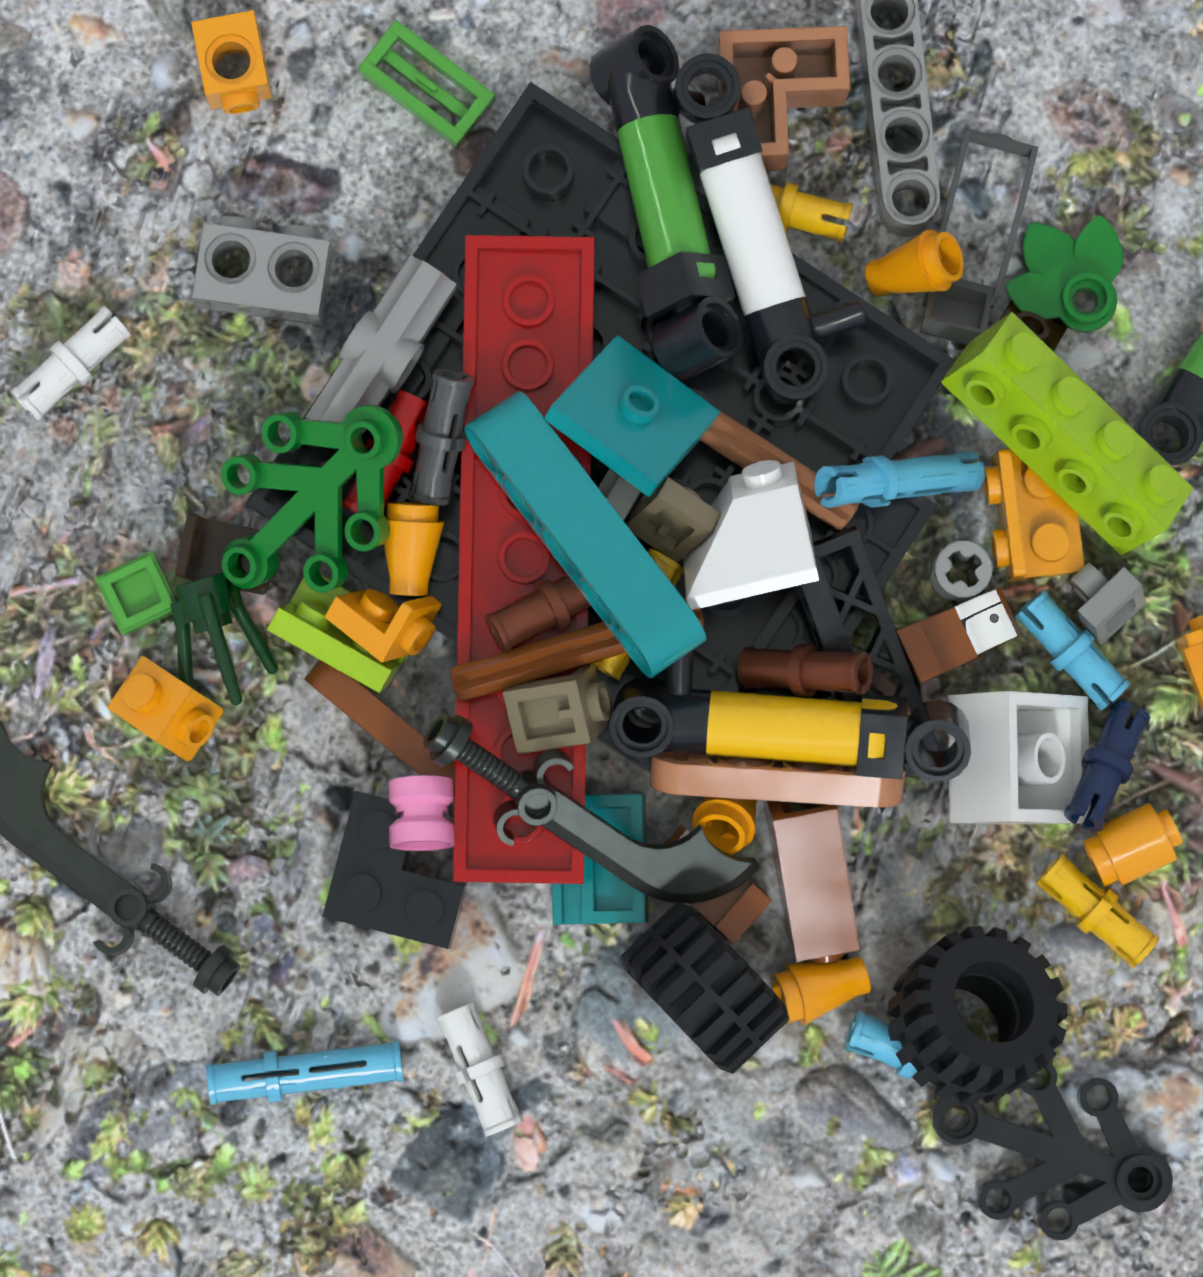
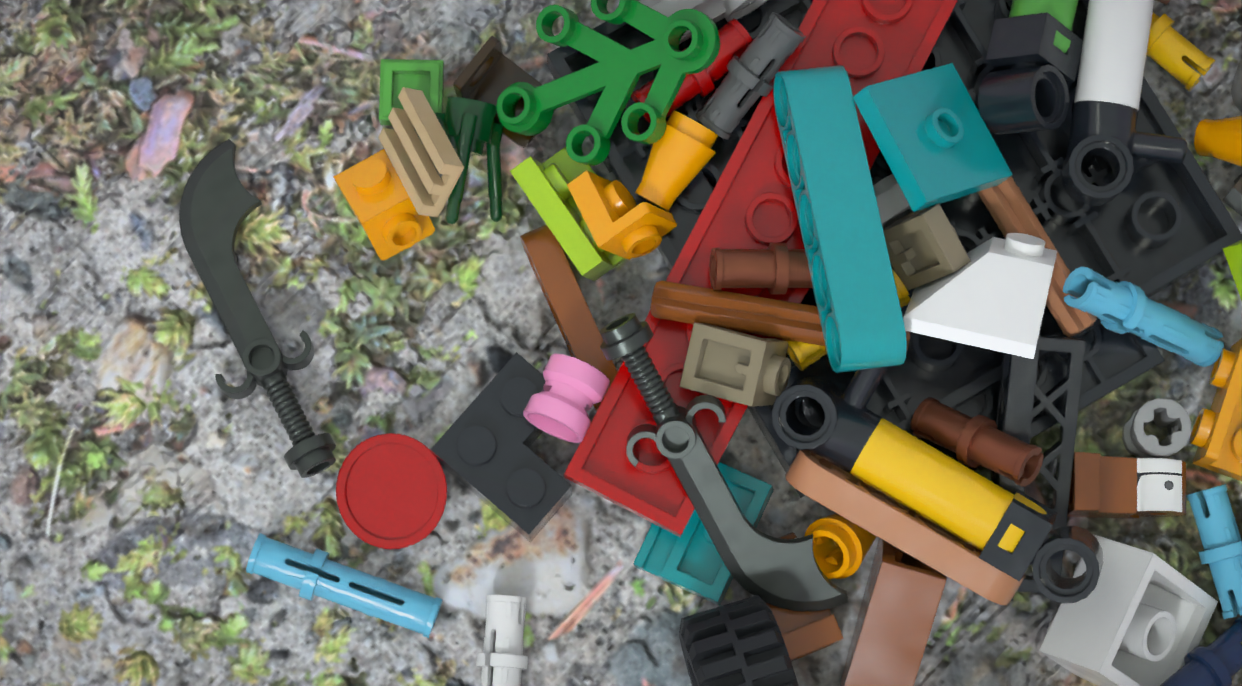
camera: 25 degrees right, 5 degrees down
none -> red piece [336,433,447,549]
none -> tan tile [378,87,464,218]

